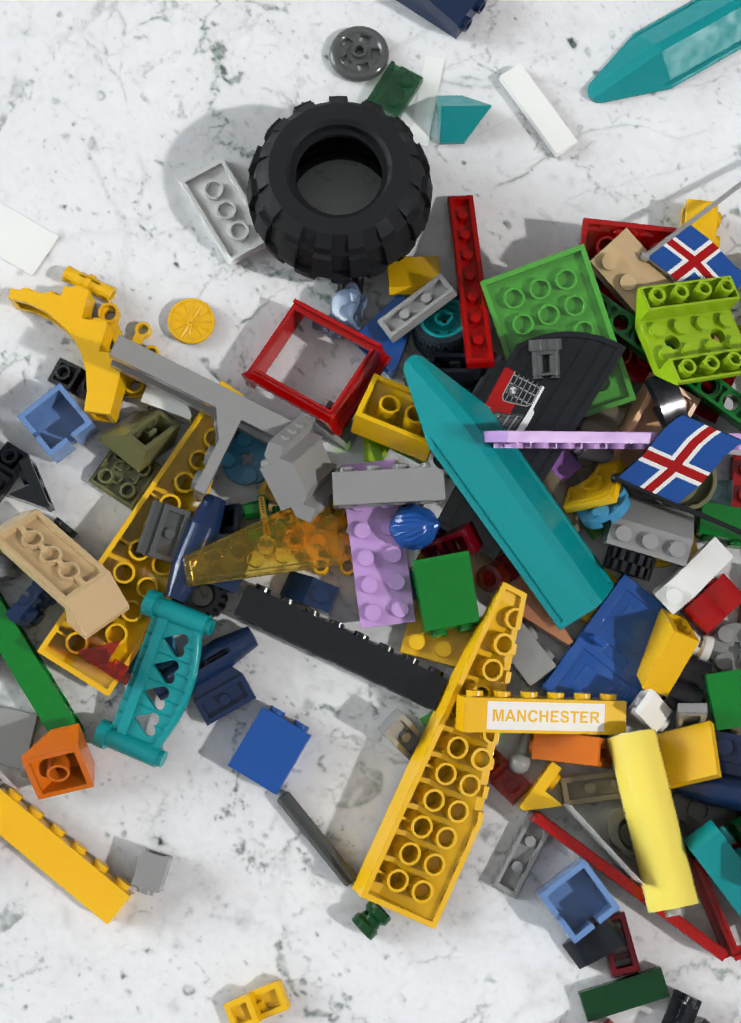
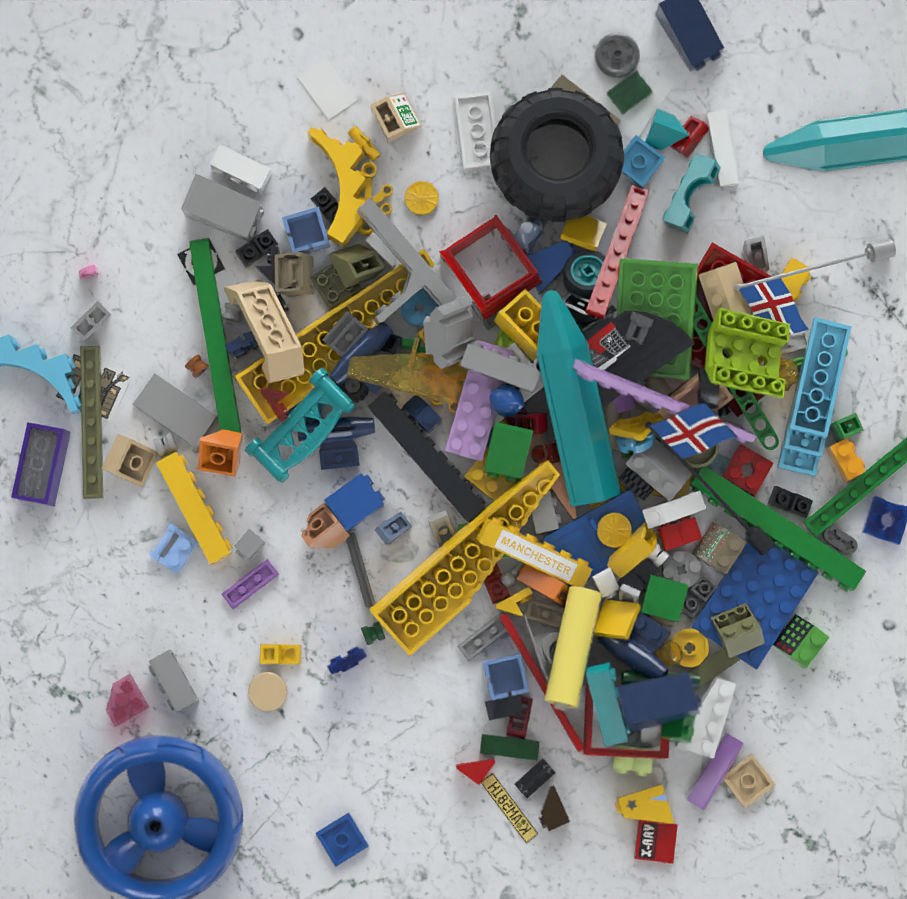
camera: 25 degrees right, 5 degrees up
light grey tile [377,273,457,343] -> none
none -> light blue plate [149,523,198,574]
none -> medium lavender tile [221,559,279,610]
none -> dark tan piece [275,252,314,297]
none -> nougat slope [301,503,350,548]
none -> clear blue brick [327,647,368,675]
none -> tan slope [370,93,422,144]
none -> sand blue slope [375,512,413,545]
none -> yellow wheel [597,513,632,548]
none -> dark azure plate [621,135,666,188]
none -> teal arch [663,153,721,234]
none -> red slope [670,116,709,158]
none -> light grey slope [743,235,770,272]

